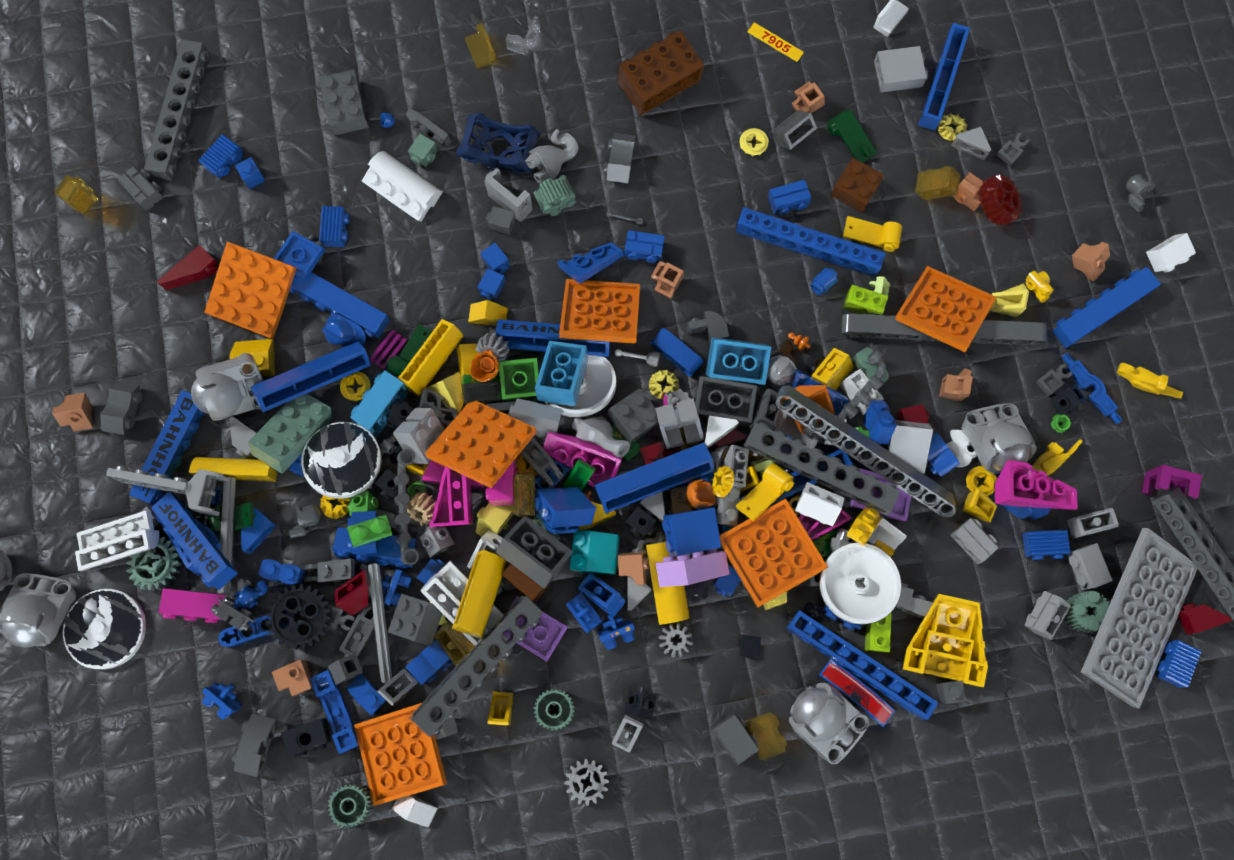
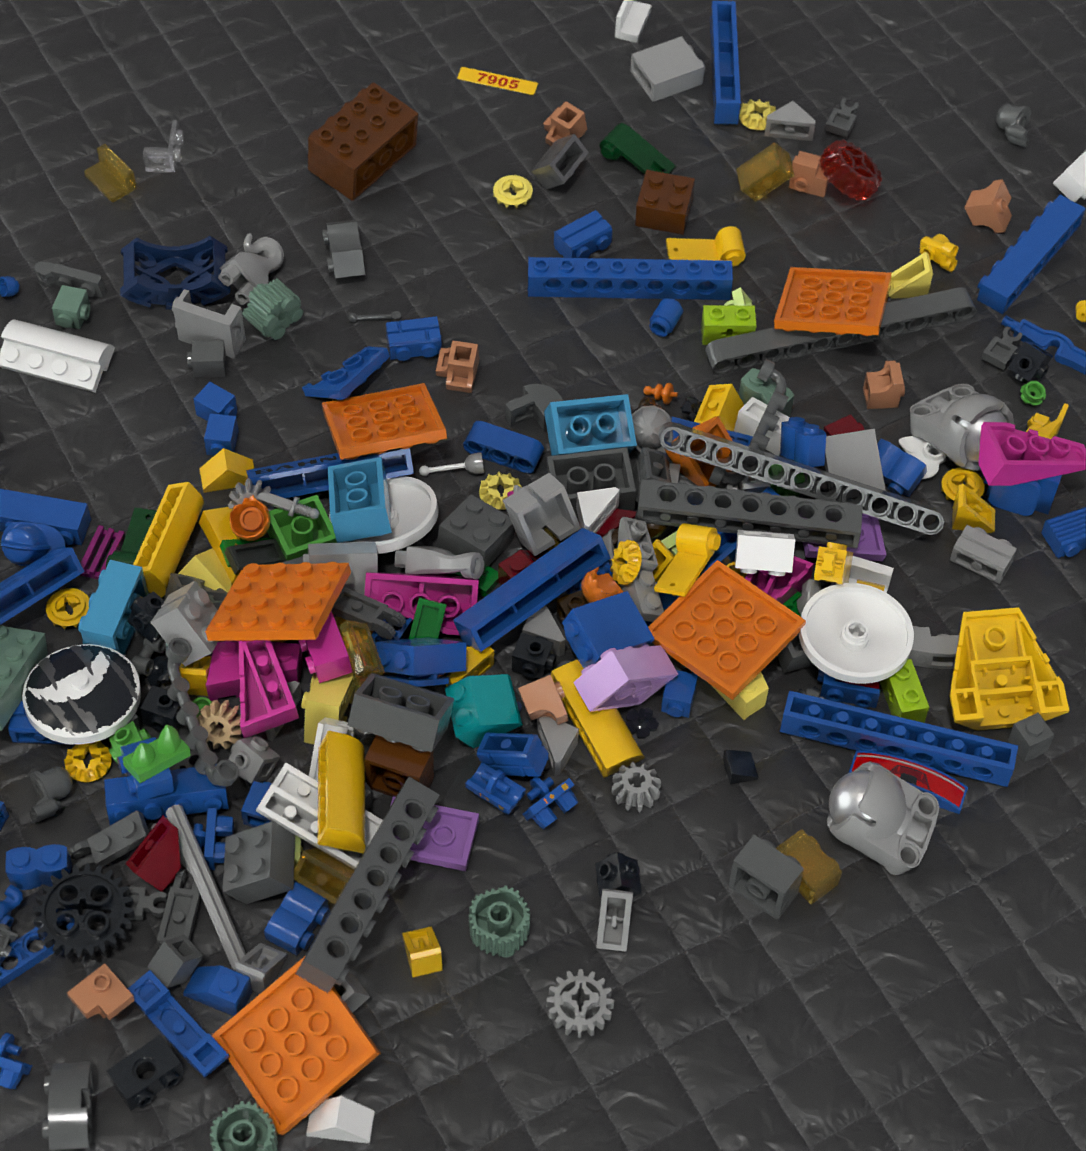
camera: 20 degrees left, 20 degrees down
none -> light grey piece [257,492,320,519]

